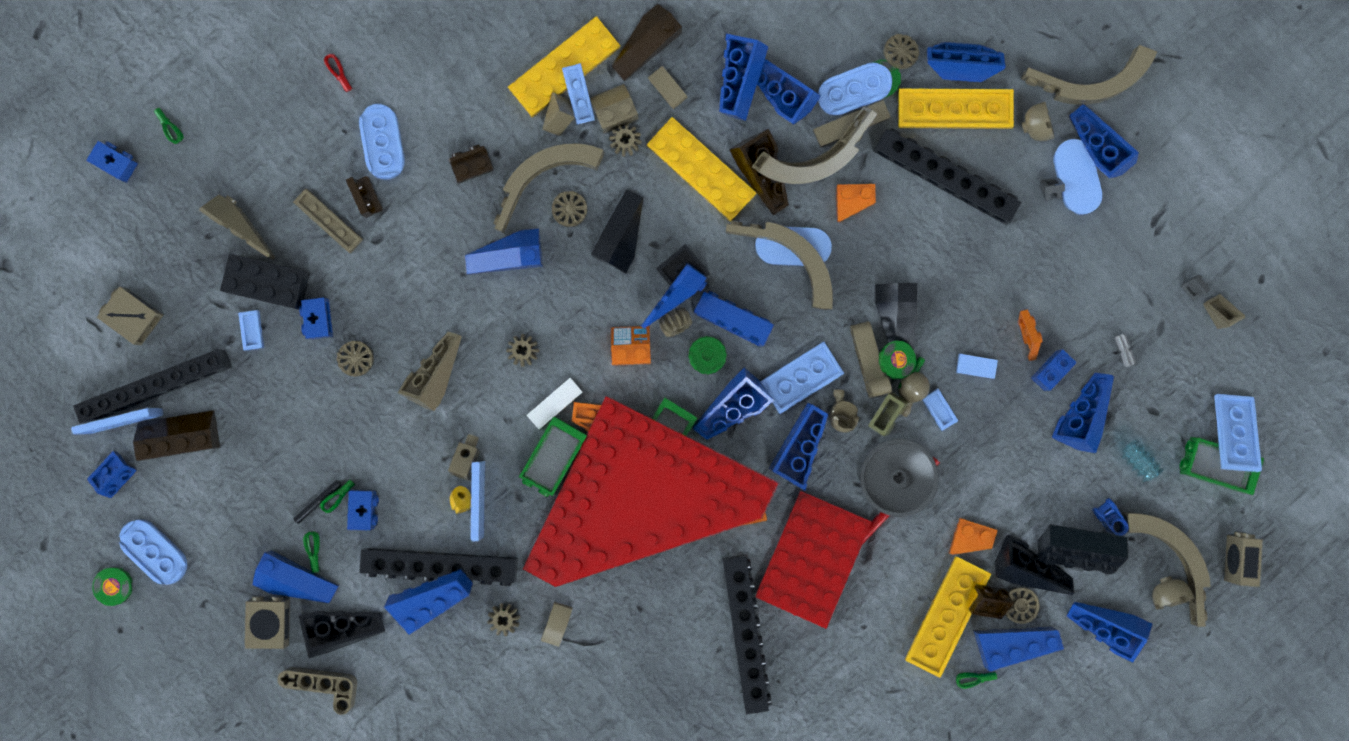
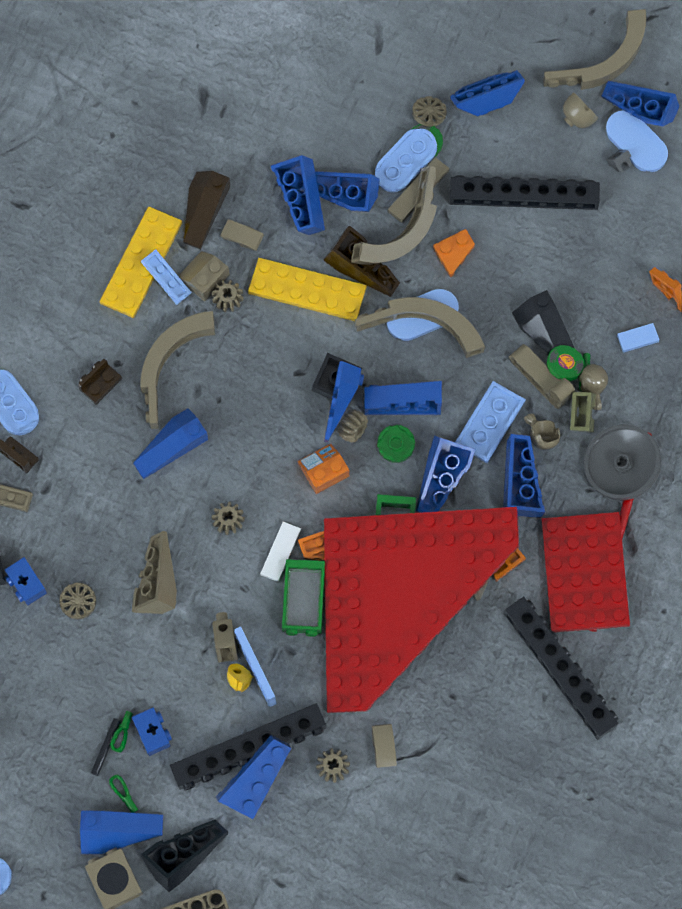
camera: 25 degrees left, 15 degrees down
dark tan slope [542,93,575,136] -> none
dark tan wheel [552,191,587,227] -> none
black wedge [591,189,643,274] -> none
yellow plate [898,88,1014,129] -> none
light blue tile [922,388,958,431] -> none

